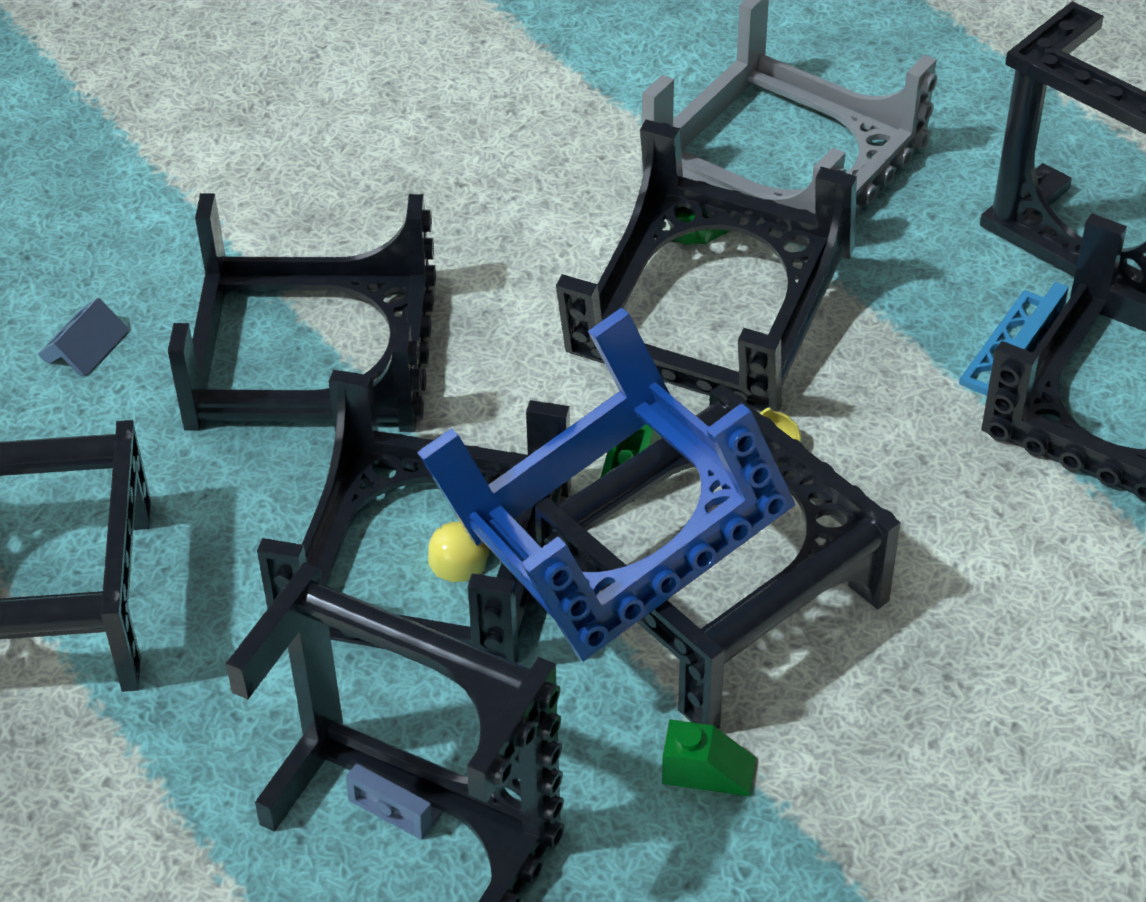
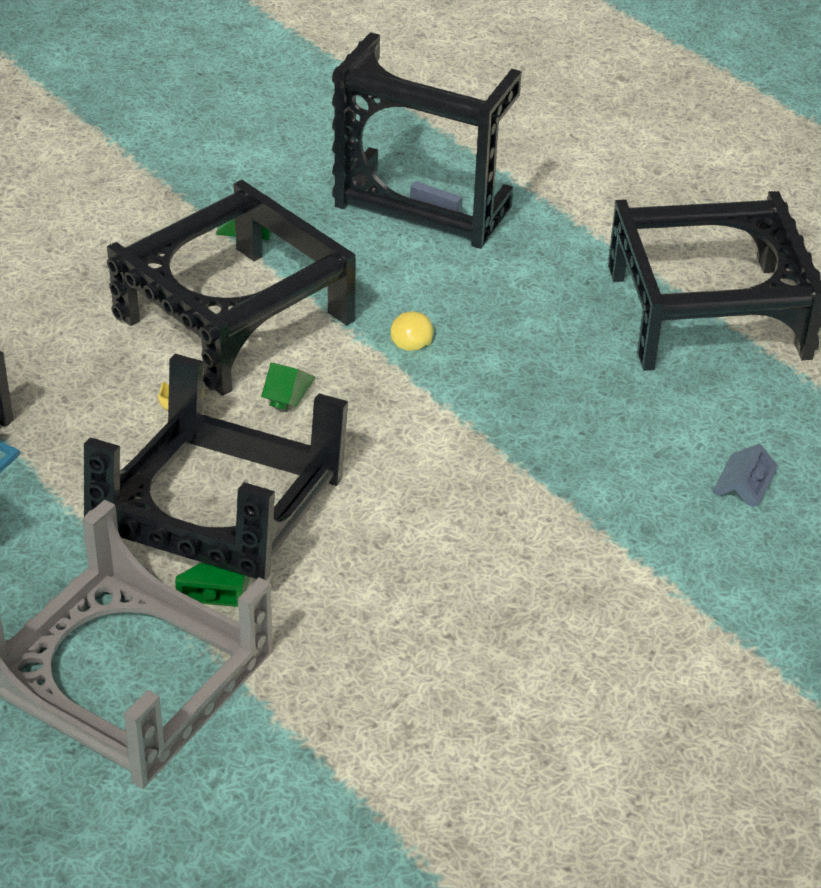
camera: 175 degrees right, 5 degrees down
black arch [168,193,436,432] -> none
black arch [257,370,571,663] -> none
blue arch [417,307,796,662] -> none

